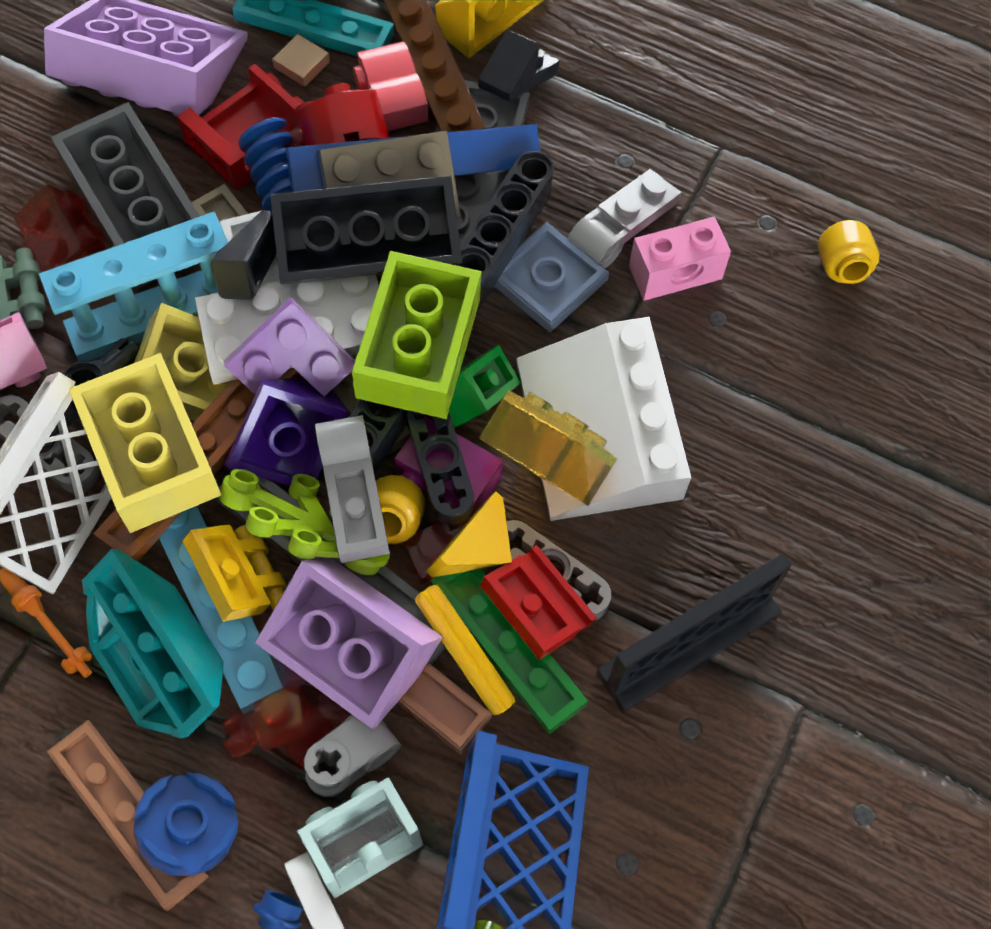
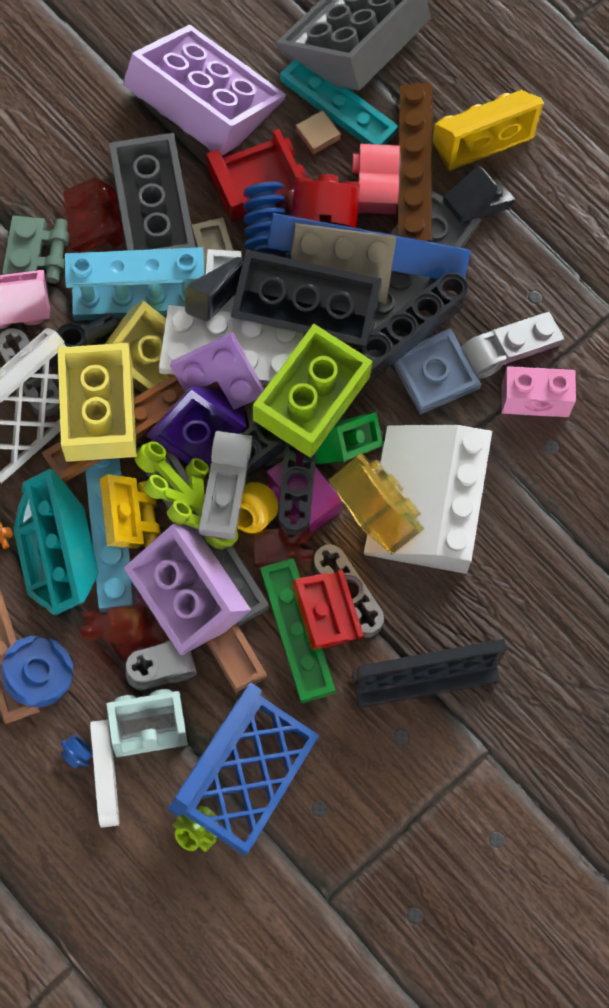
camera: 20 degrees right, 5 degrees up
yellow axle [415,585,515,715] -> none
yellow slope [426,492,512,578] -> none

